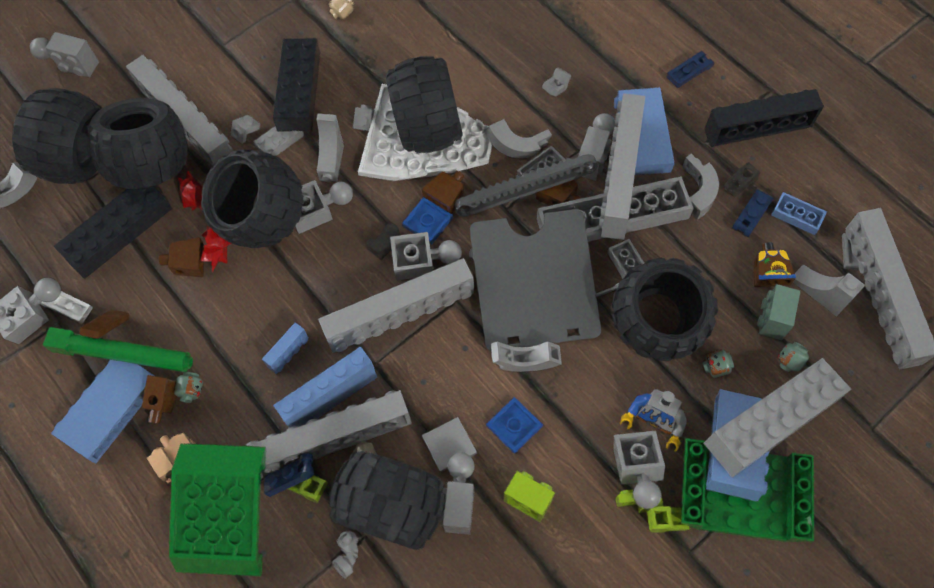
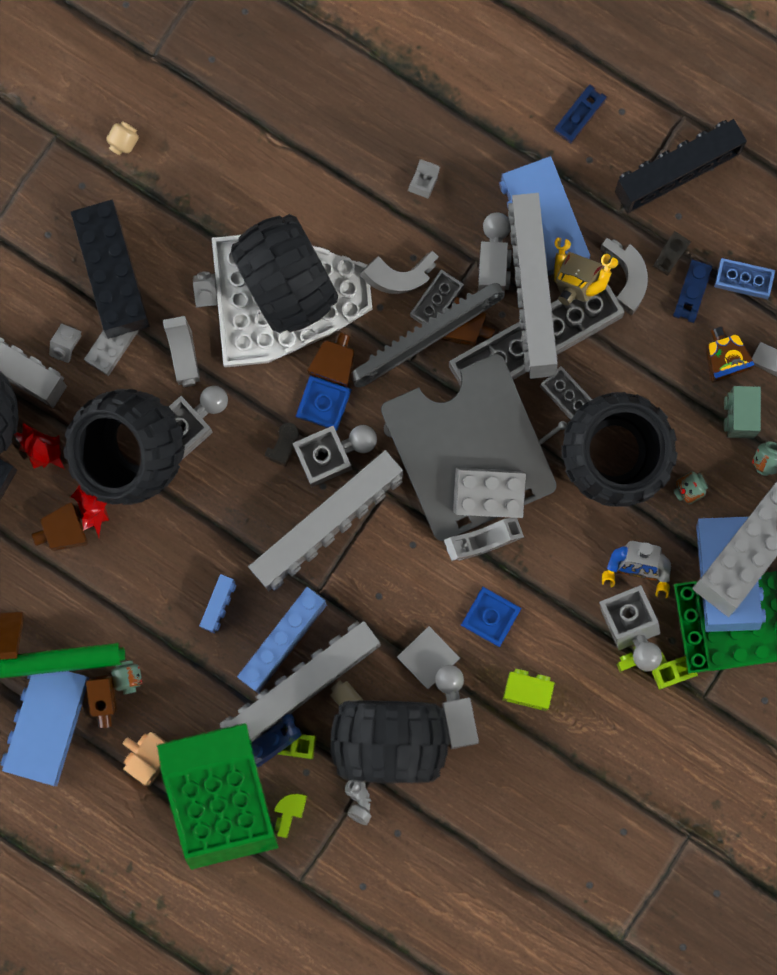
camera: 15 degrees left, 15 degrees up
none -> lime brick [274,794,307,838]
none -> light grey brick [453,468,526,518]
none -> torso [554,237,618,306]

